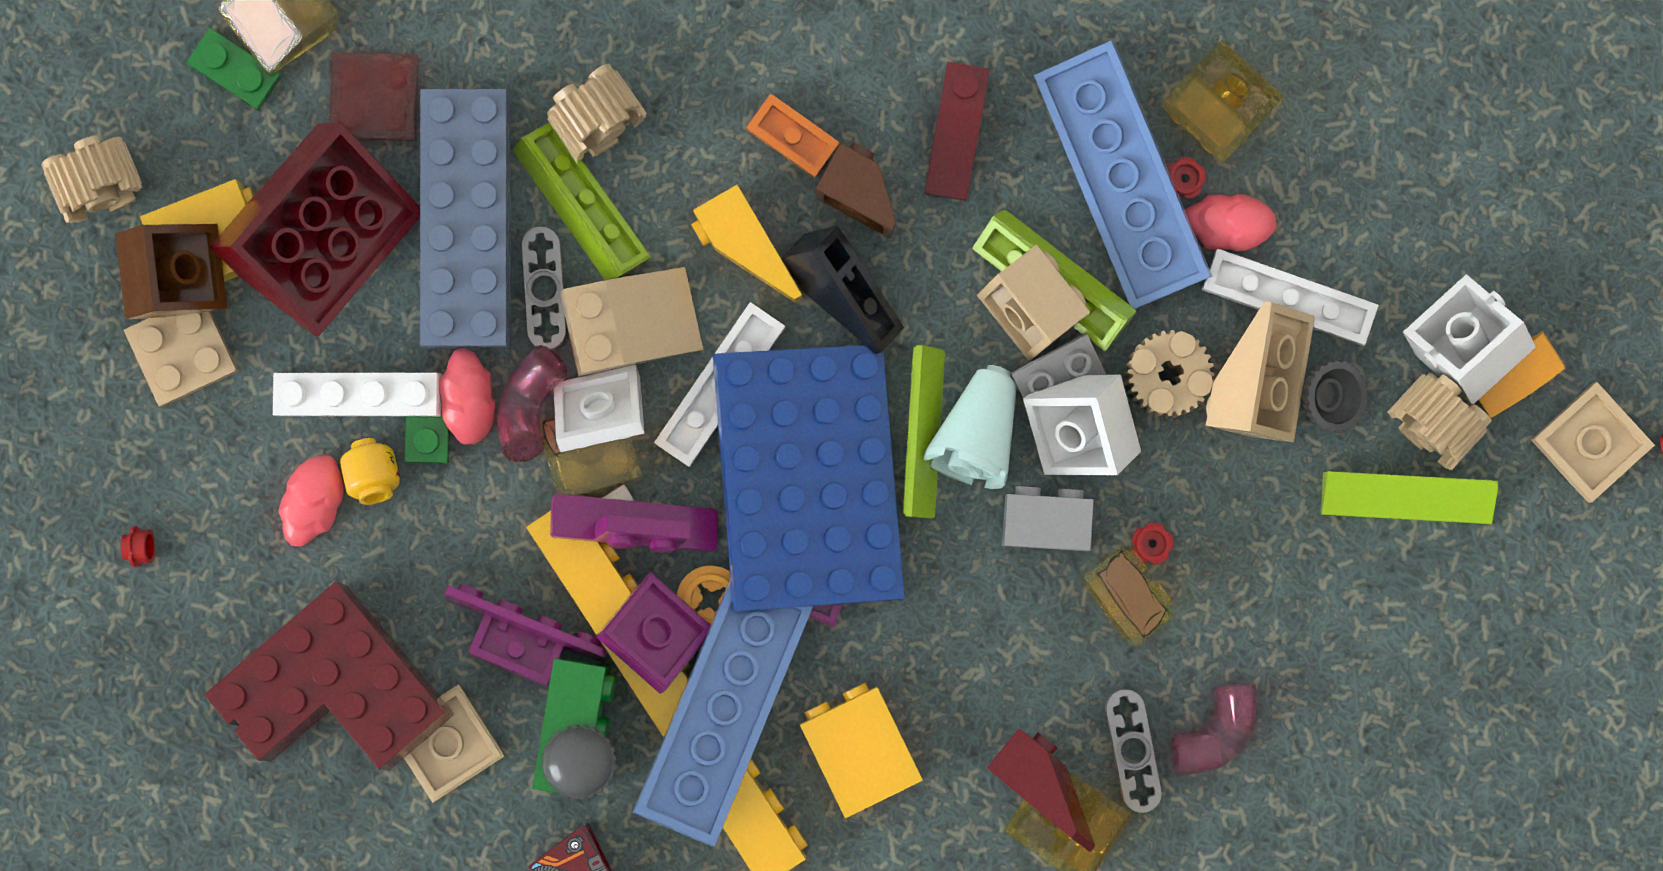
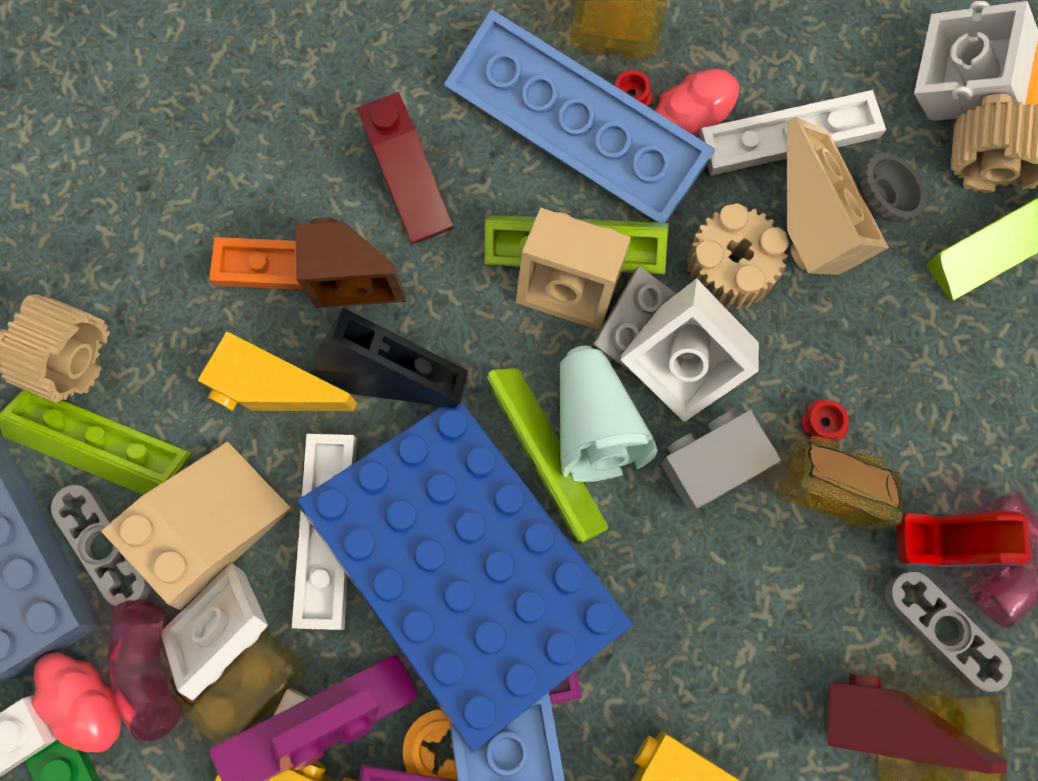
camera: 30 degrees left, 10 degrees down
none -> red animal [896,511,1032,567]

